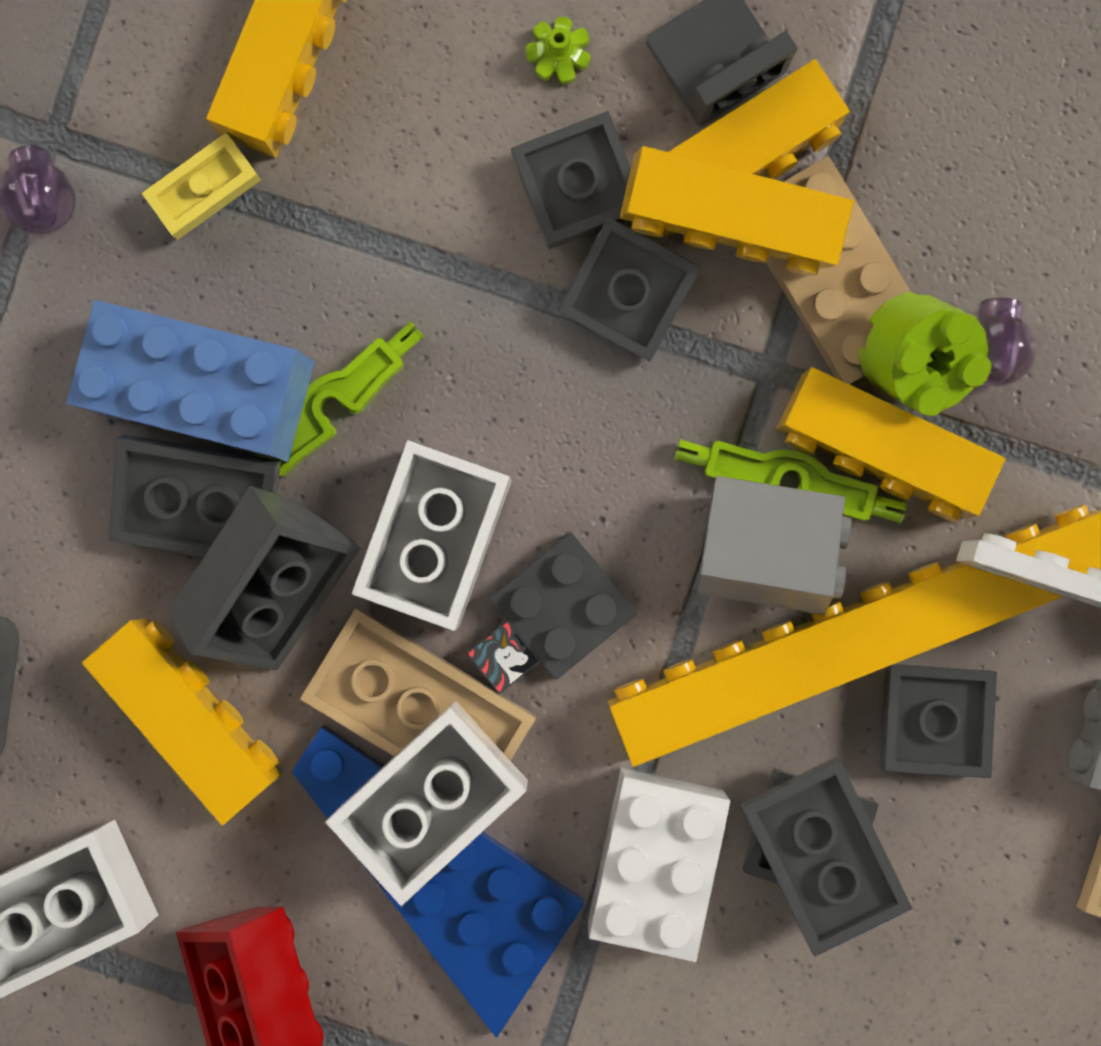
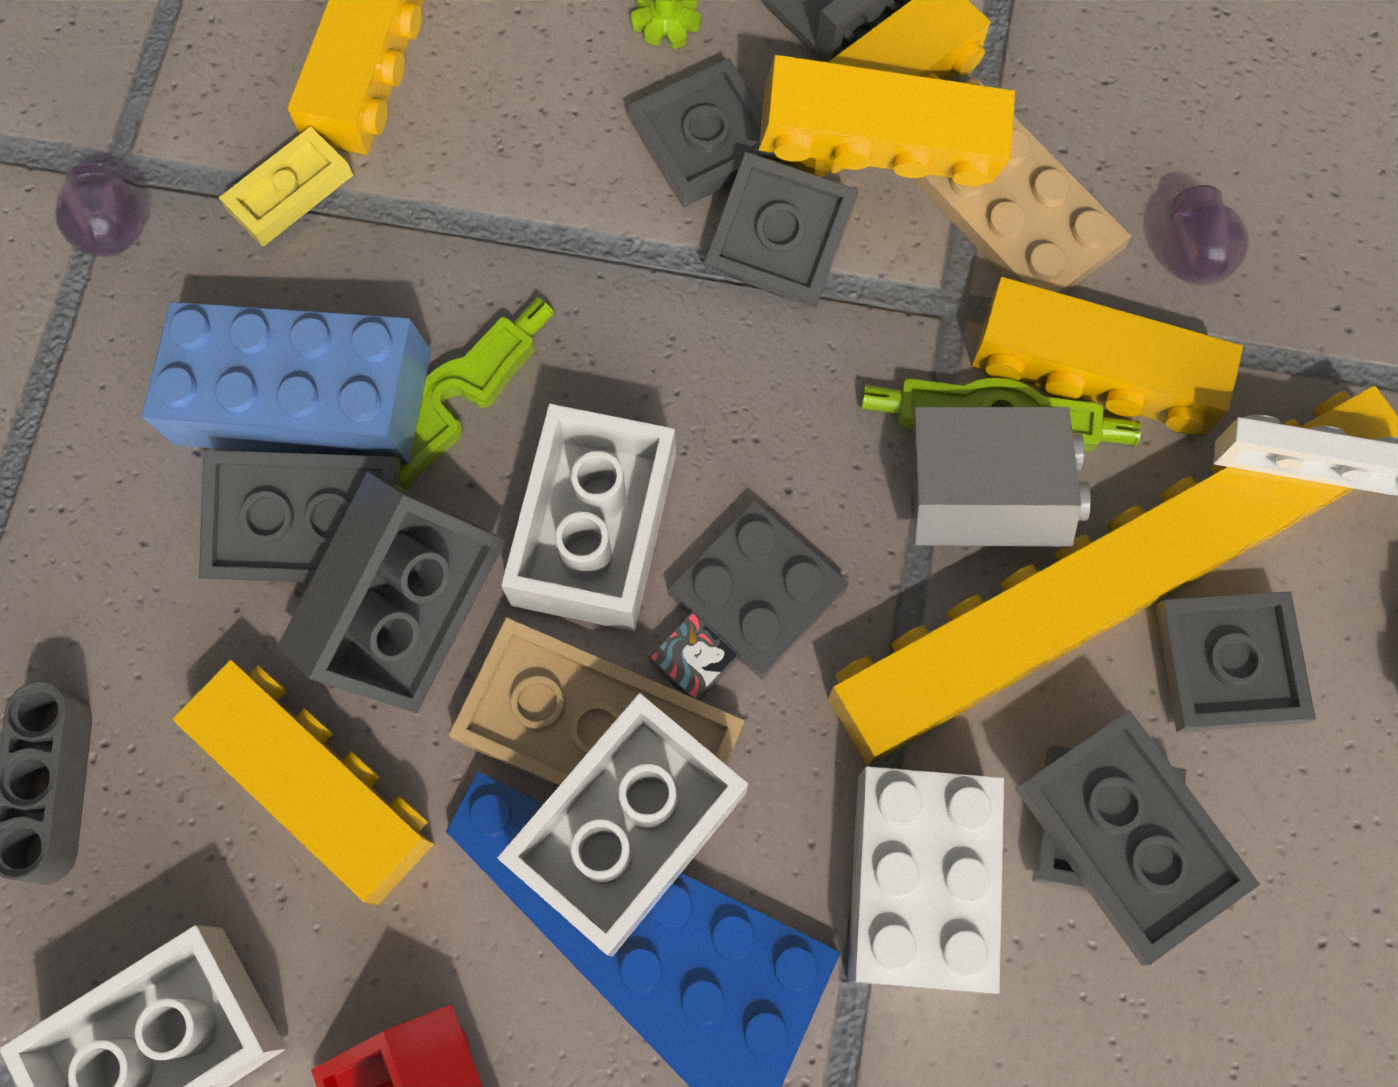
camera: 10 degrees left, 15 degrees down
lime brick [858,292,992,416] -> none

